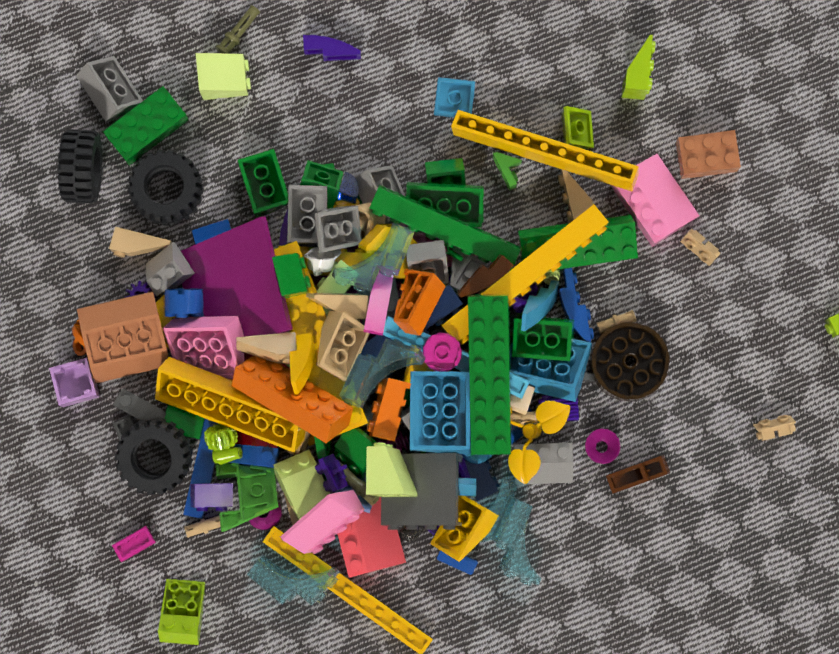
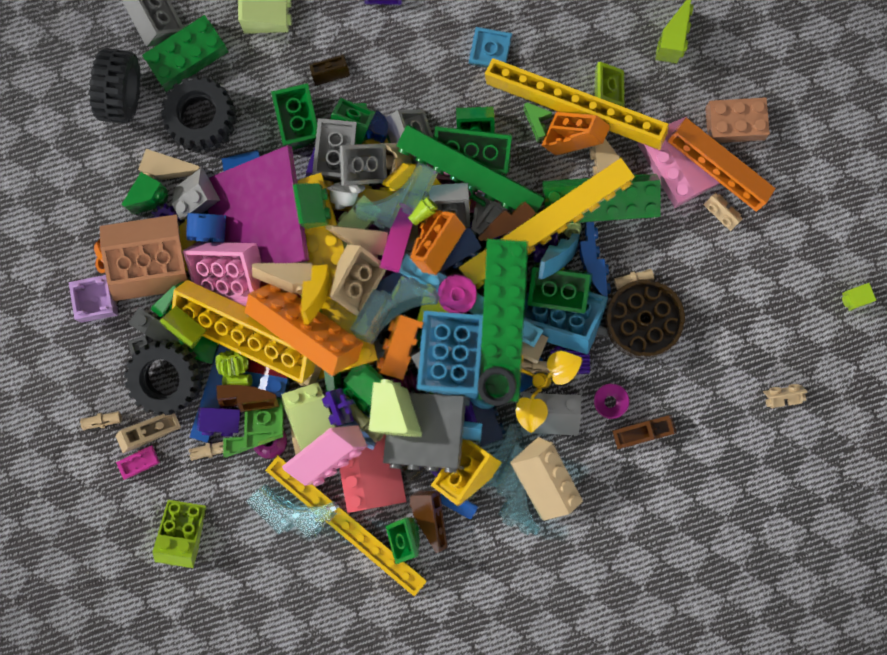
camera: 10 degrees right, 0 degrees up
none -> tan pin [80,411,122,430]
none -> tan slope [115,412,181,453]
none -> green slope [121,172,169,215]
none -> green slope [151,281,185,317]
none -> lime slope [160,306,206,350]
none -> reddish brown slope [217,385,279,412]
none -> dark brown slope [309,55,350,86]
none -> green slope [385,517,420,564]
none -> lime cone [408,197,438,226]
none -> reddish brown slope [410,490,448,553]
none -> black tyre [478,366,516,406]
none -> tan slope [510,437,583,521]
none -> orange wedge [542,112,610,156]
none -> orange brick [667,118,776,212]

